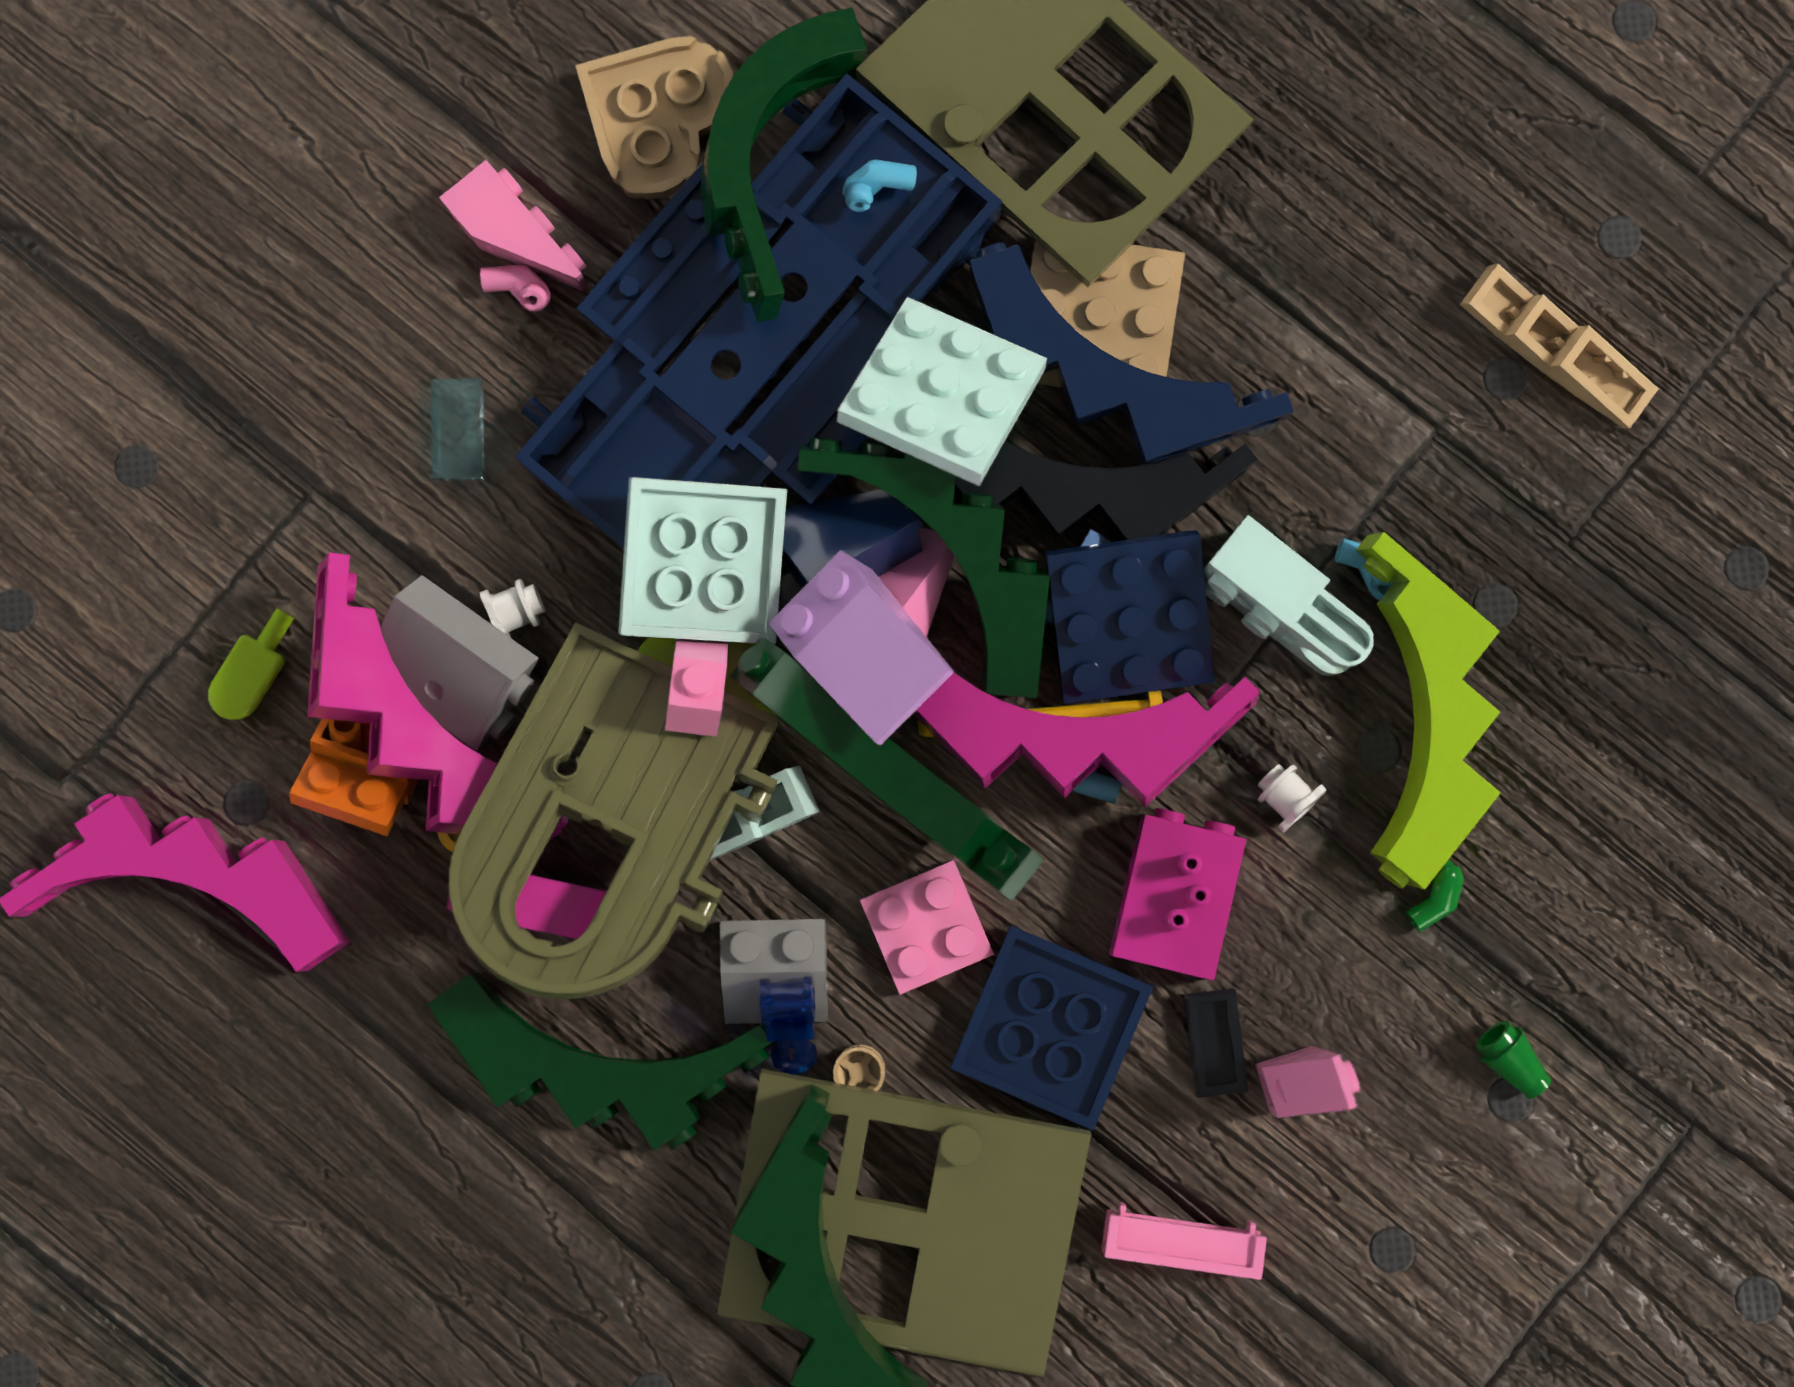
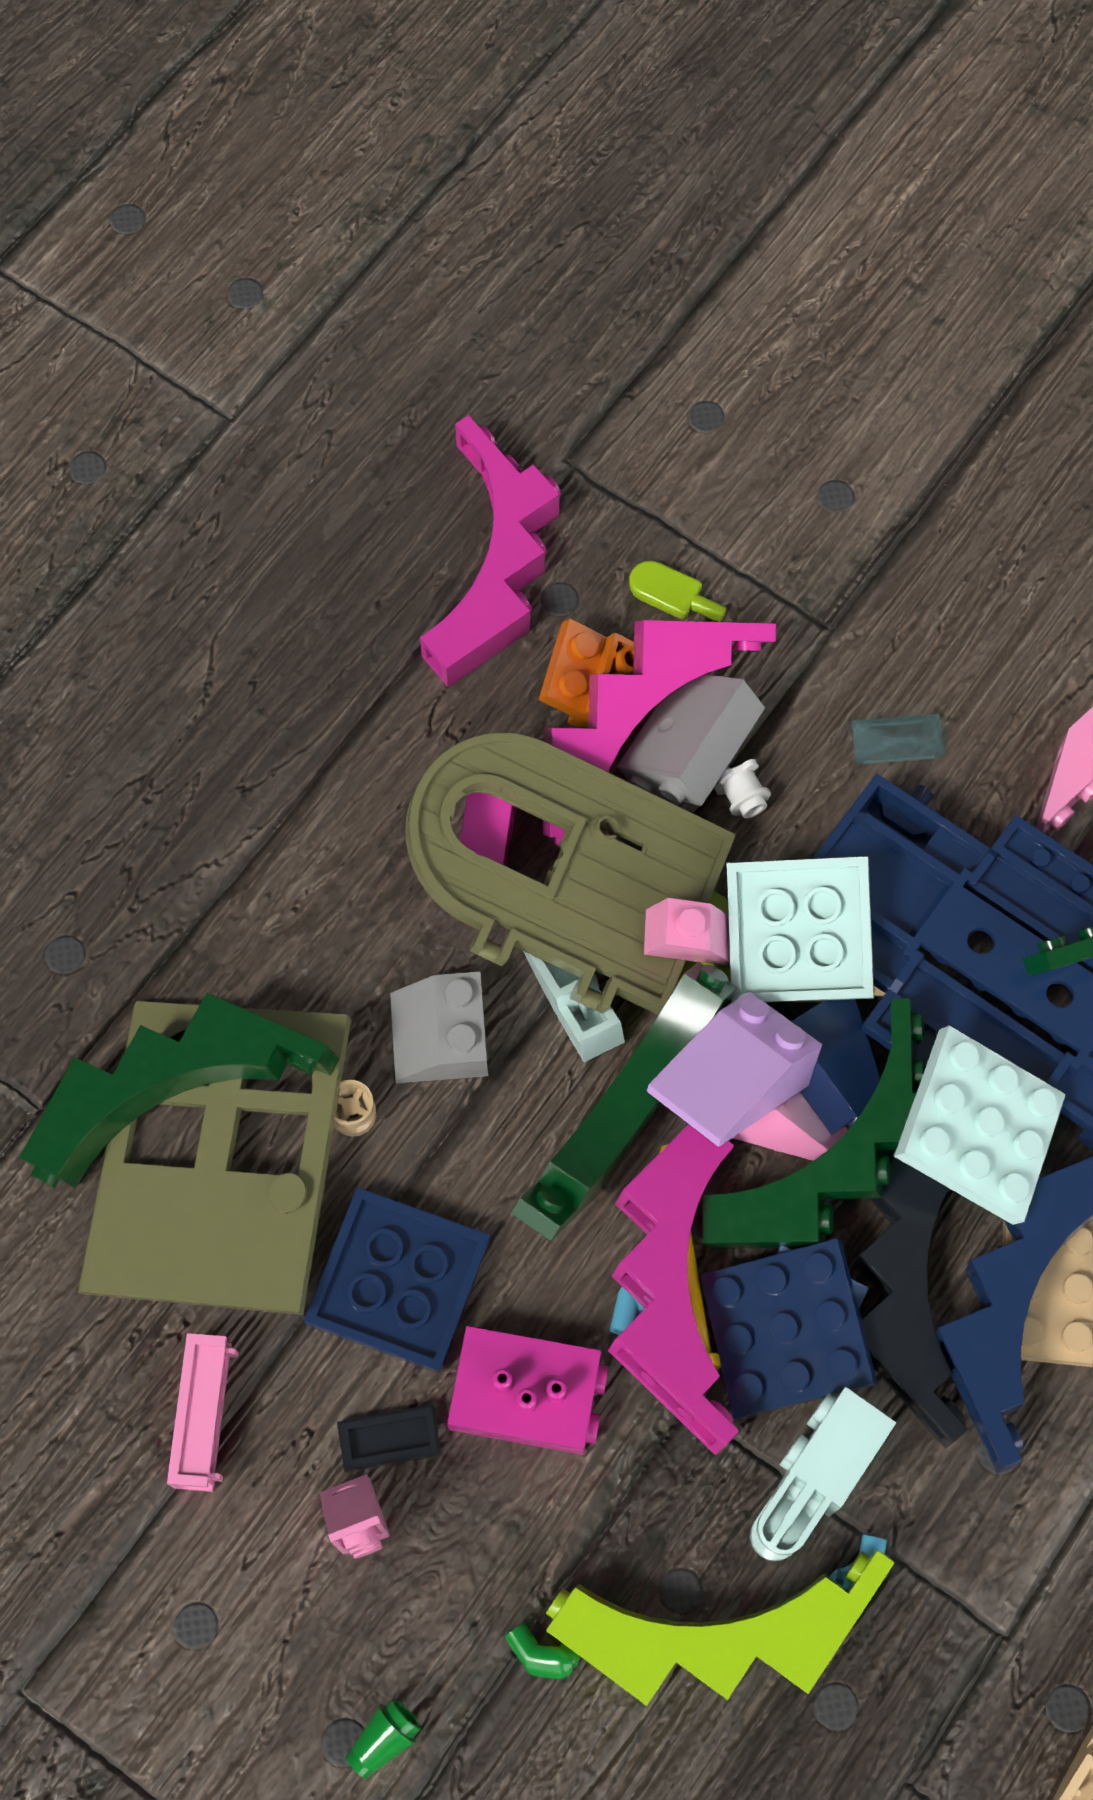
camera: 85 degrees right, 15 degrees down
dark green arch [427,973,774,1151] -> none
bright pink arm [480,264,550,312] -> none
clear blue connector [759,976,818,1074] -> none
bright pink plate [860,860,994,995] -> none
white brick [1257,764,1327,833] -> none

